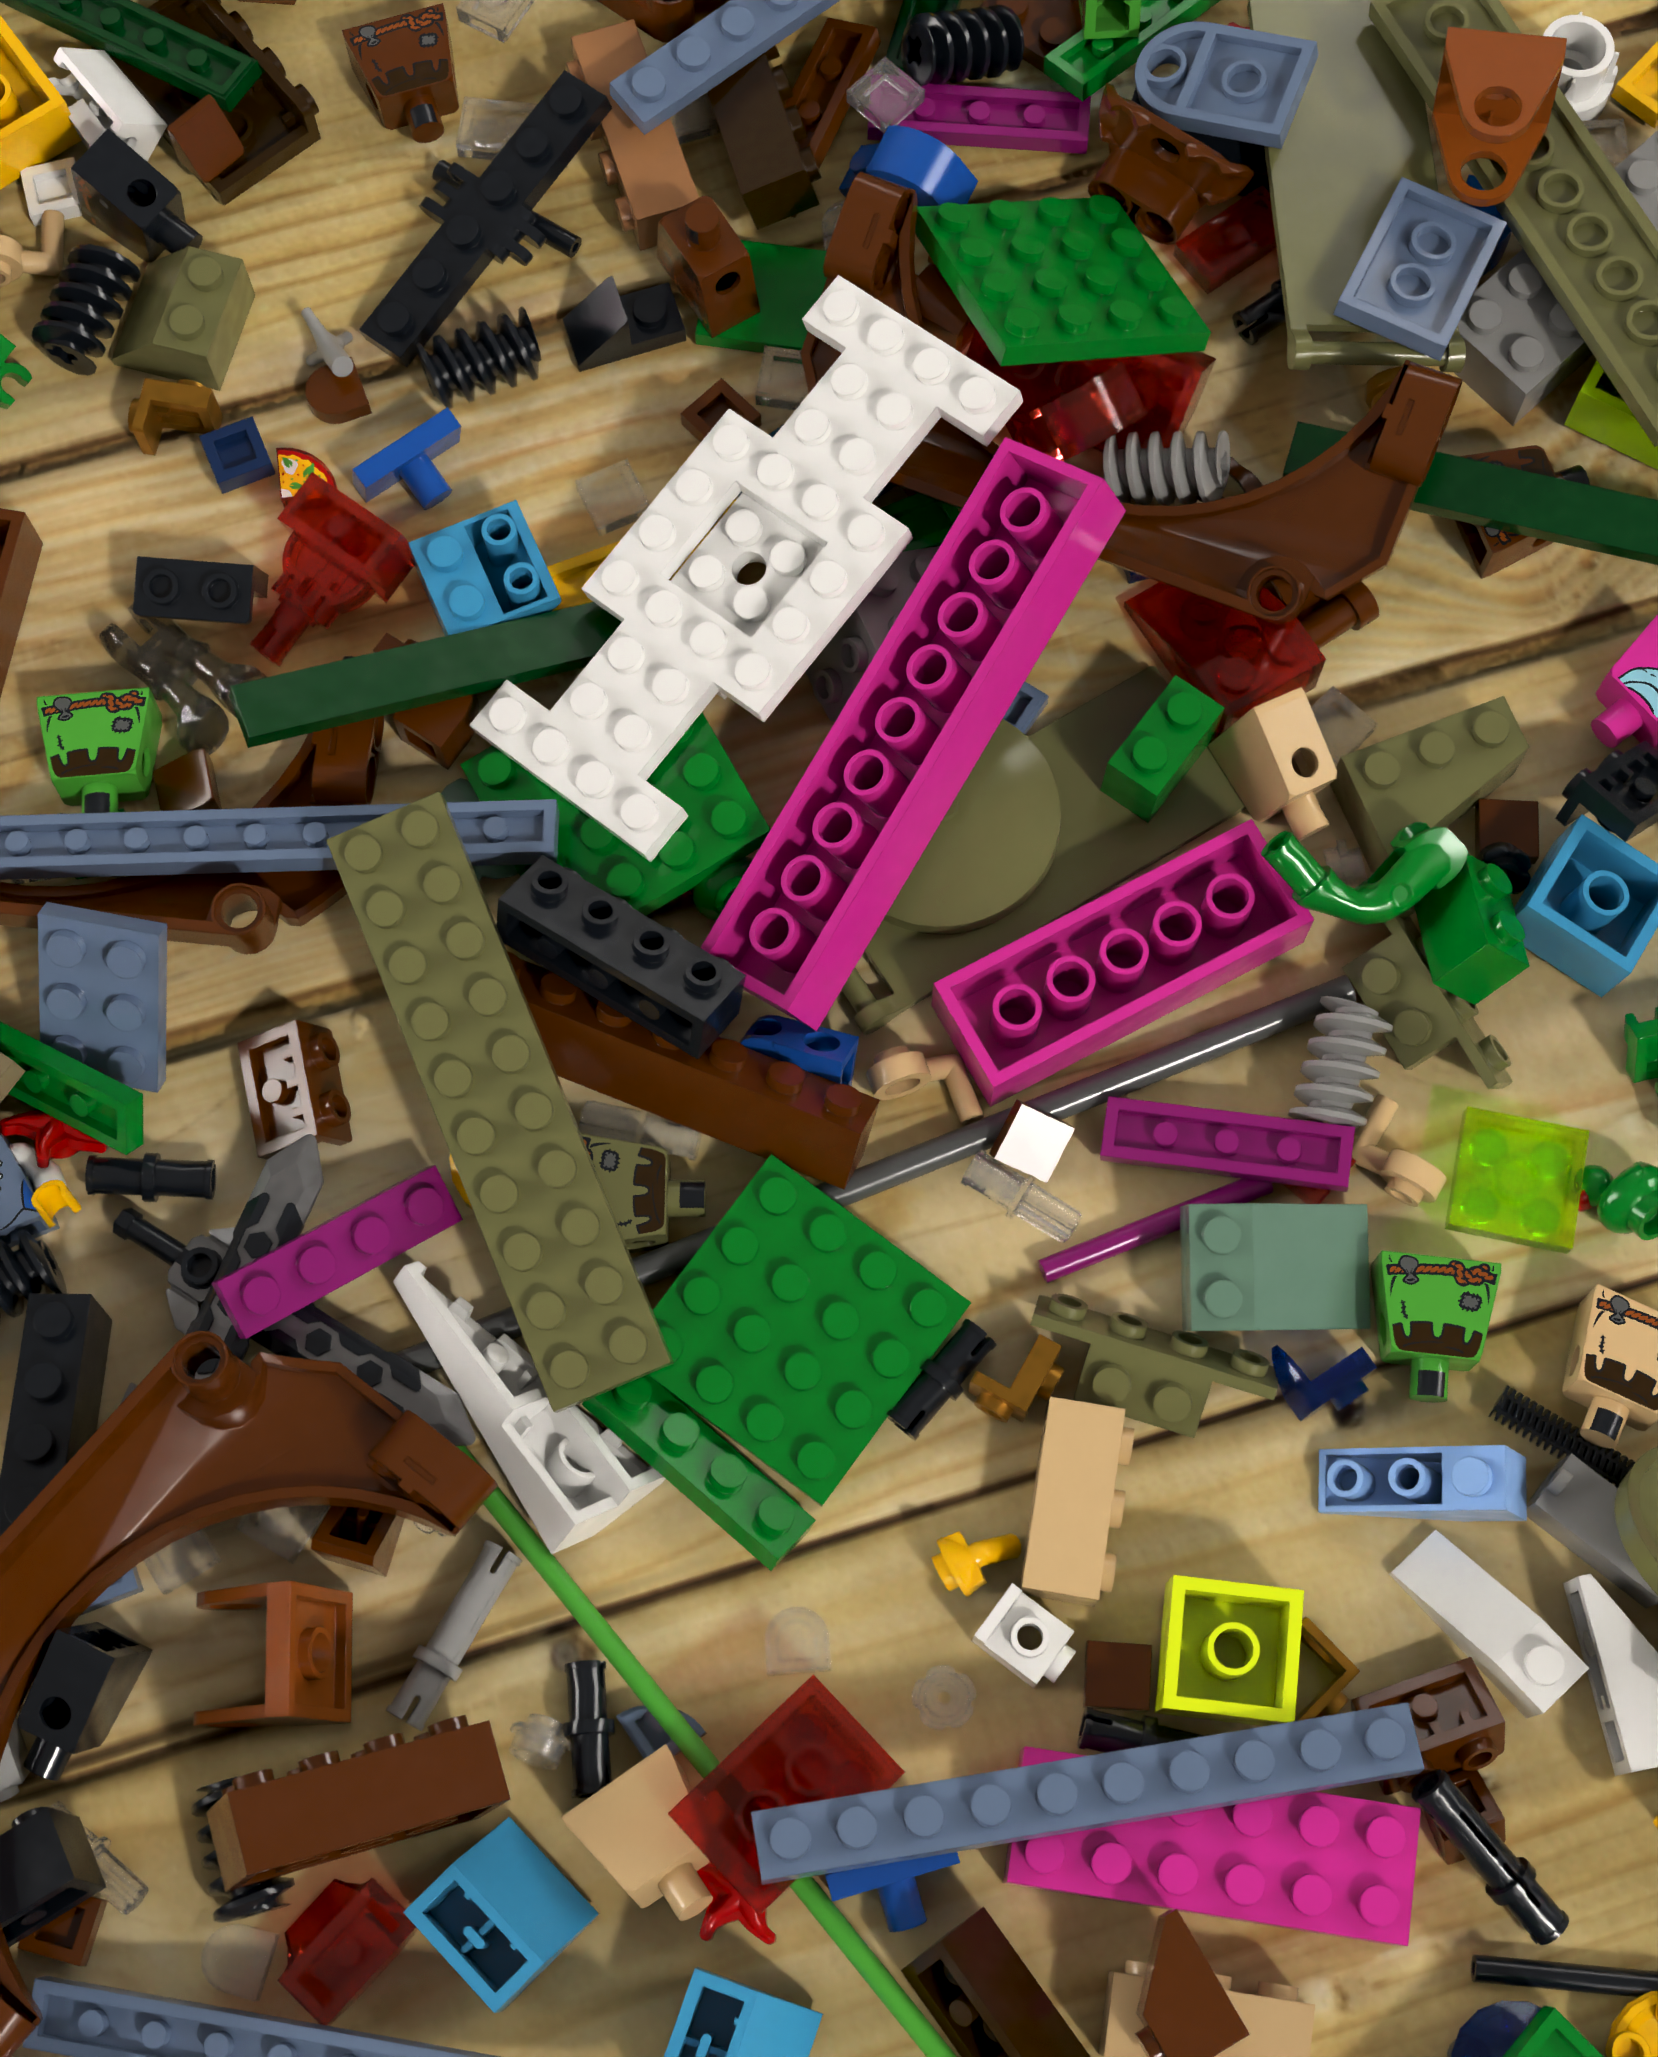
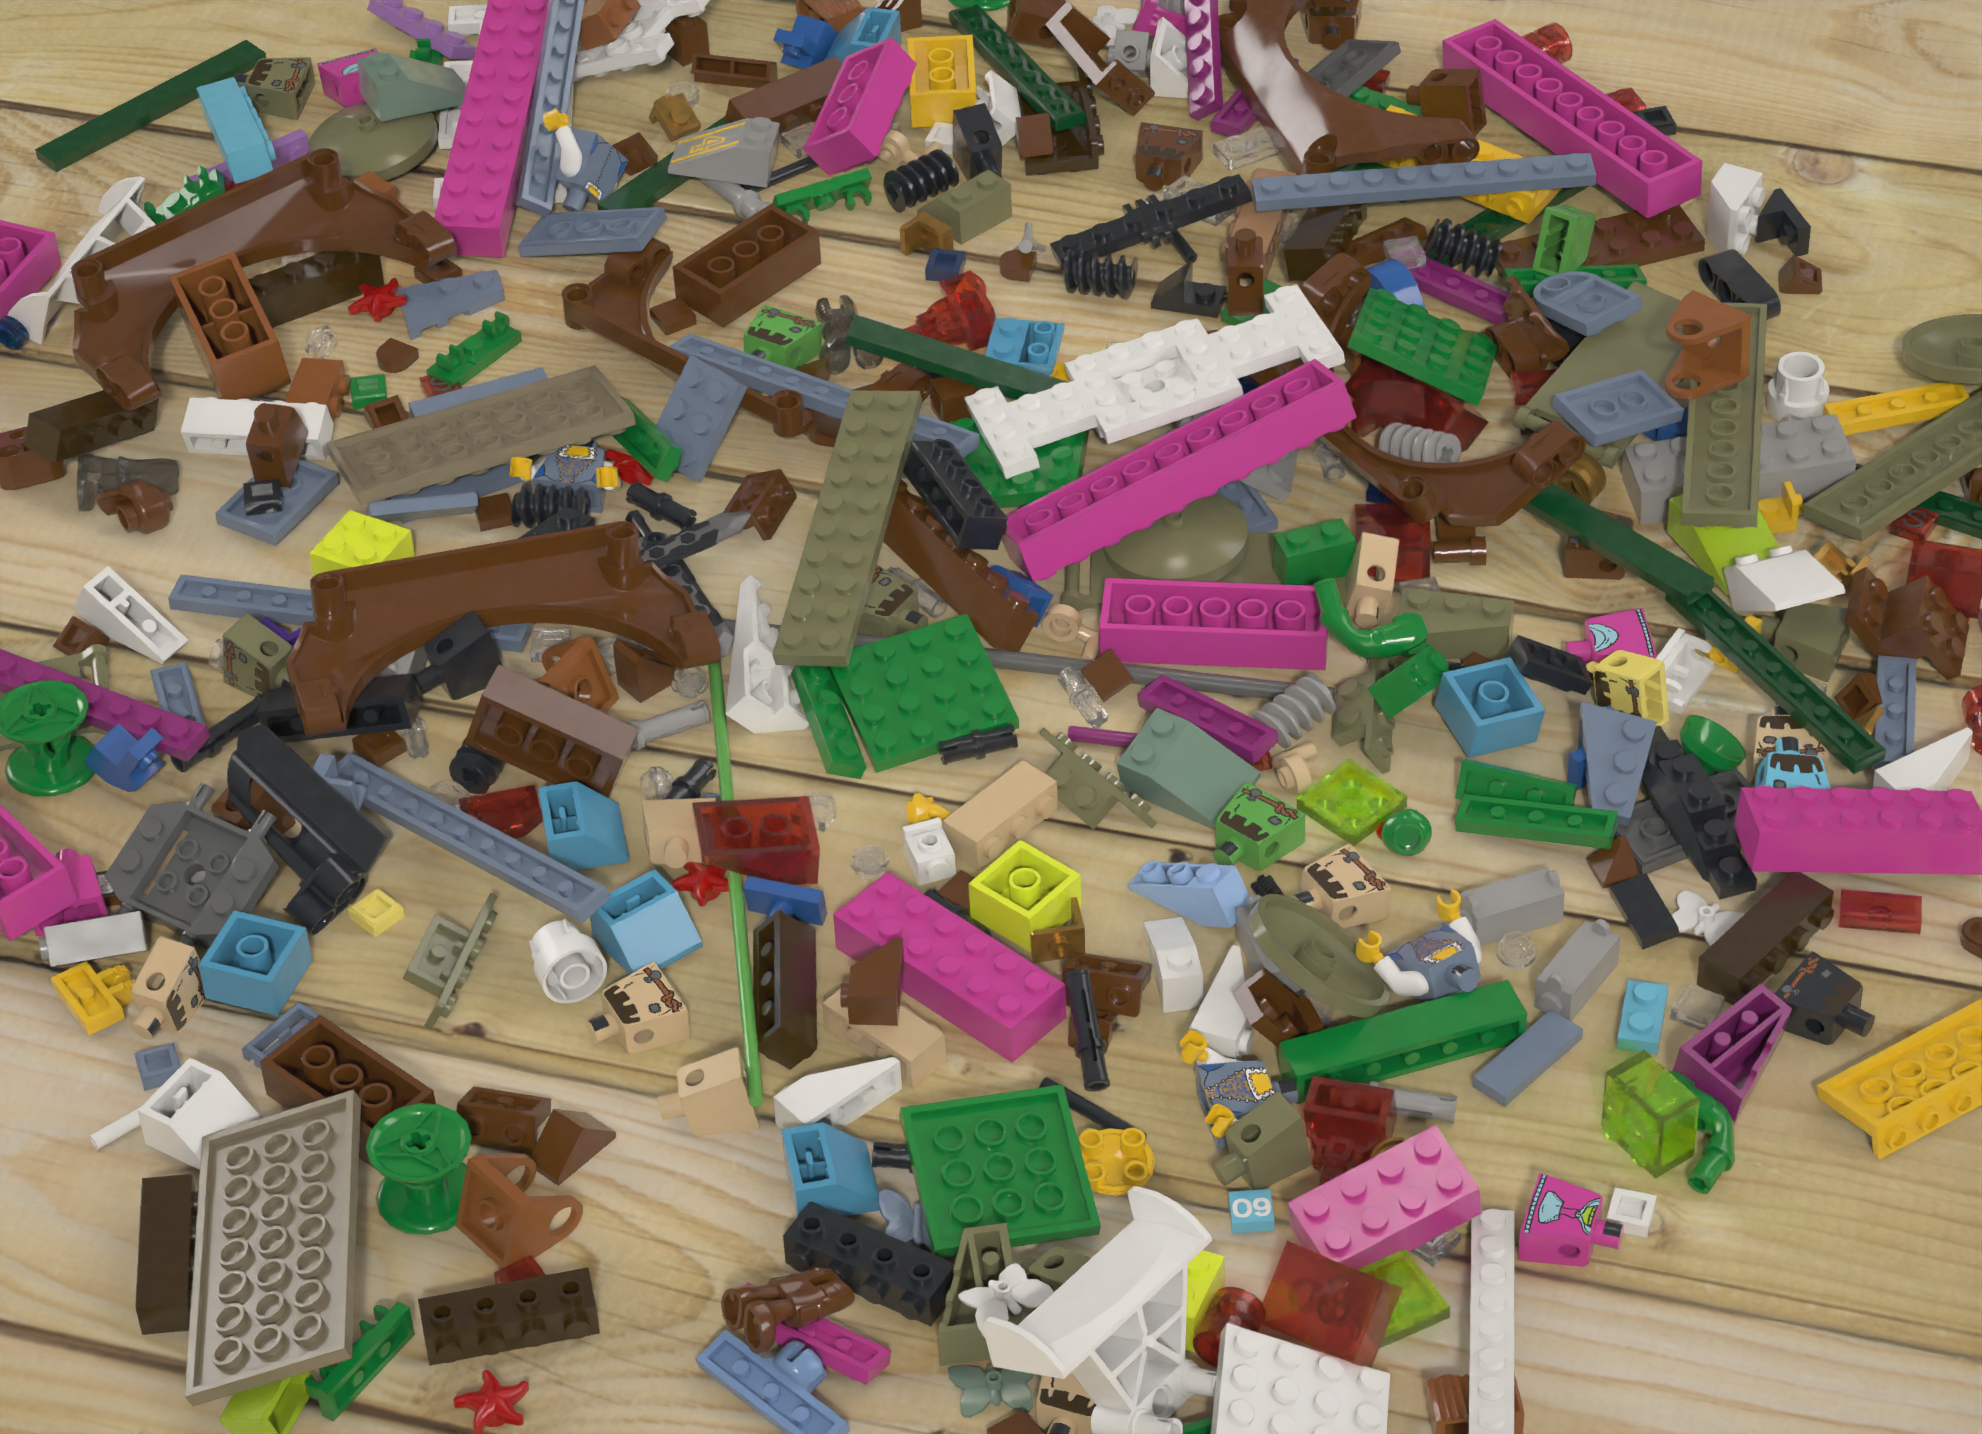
camera: 35 degrees right, 30 degrees down
black bracket [133,556,269,625] -> none
magenta plate [211,1165,463,1339] -> none
blue tile [352,407,461,510] -> none
sand blue plate [751,1702,1425,1885] -> none
pearl gold bracket [968,1334,1065,1423] -> none
clear blue plate [1271,1345,1377,1422] -> none

